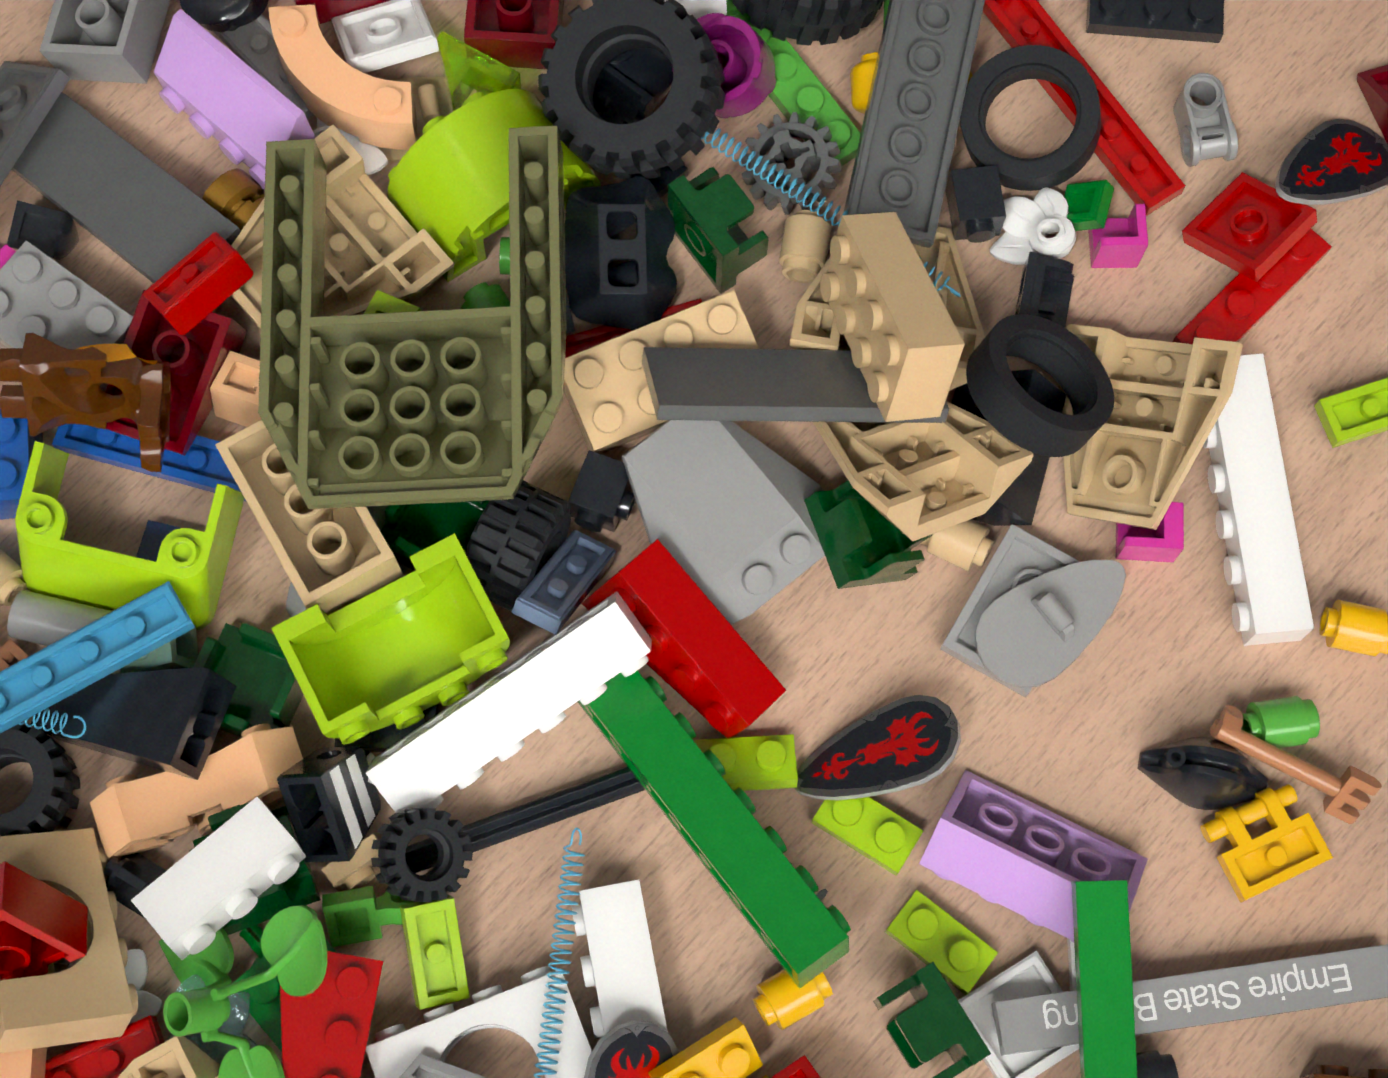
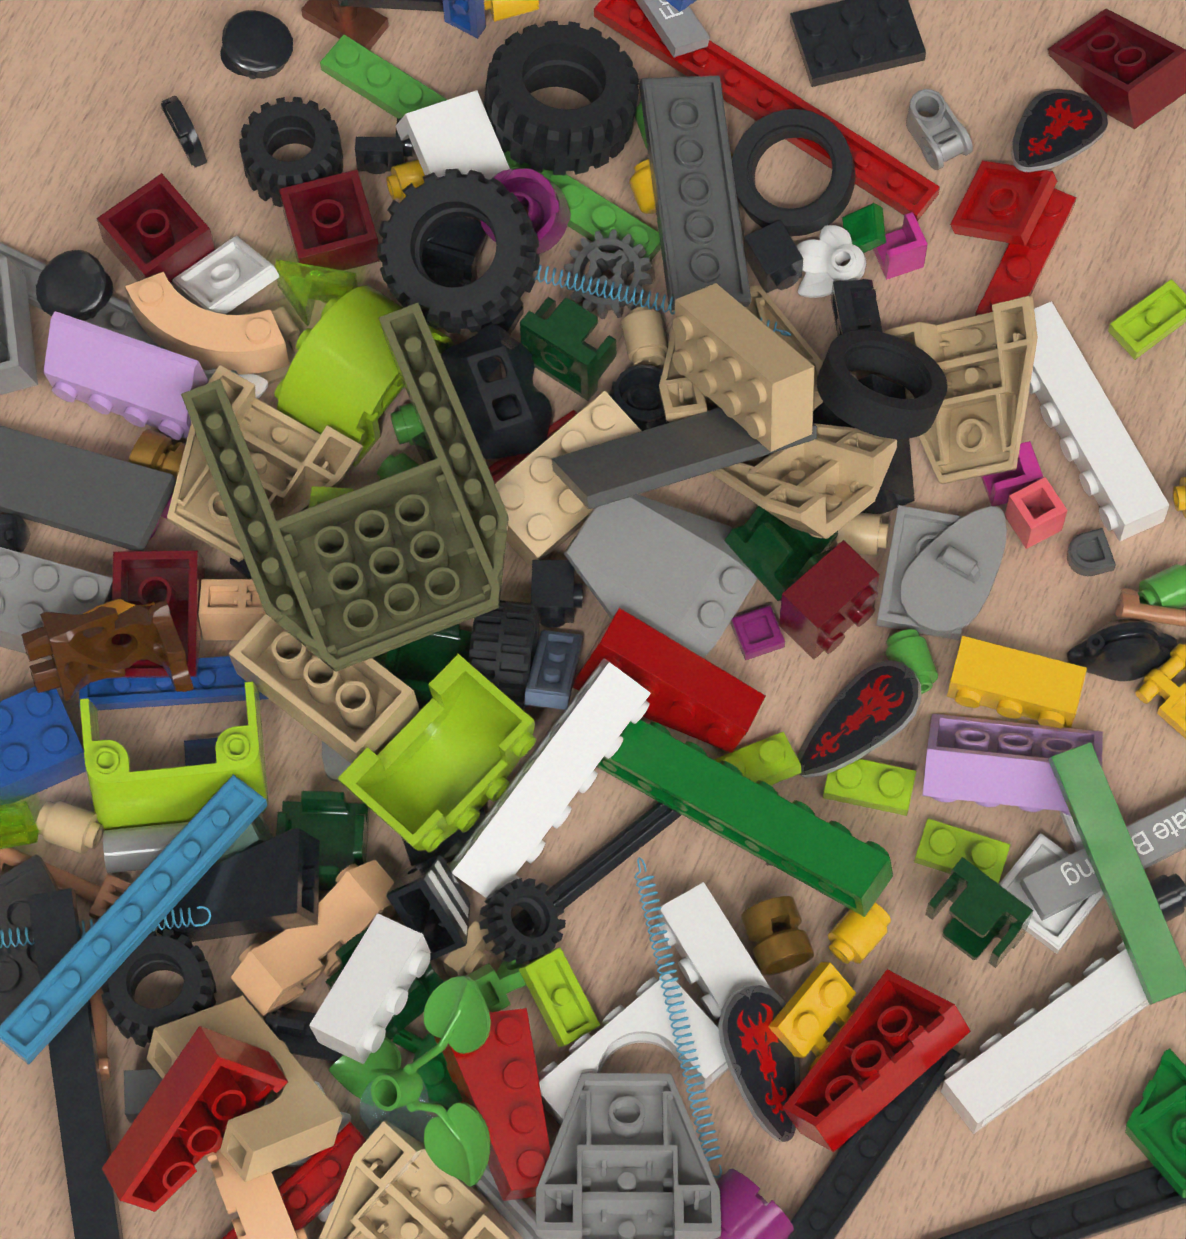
camera: 15 degrees left, 5 degrees down
red slope [143,231,254,336] -> none
none -> black piece [608,364,670,431]
none -> magenta tile [731,605,785,661]
none -> pearl gold wheel [741,896,814,975]
none -> dark red brick [779,540,880,659]
none -> bright green brick [885,629,938,694]
none -> yellow brick [947,636,1087,729]
none -> coral brick [1005,477,1068,549]
none -> dark grey tile [1067,528,1116,576]

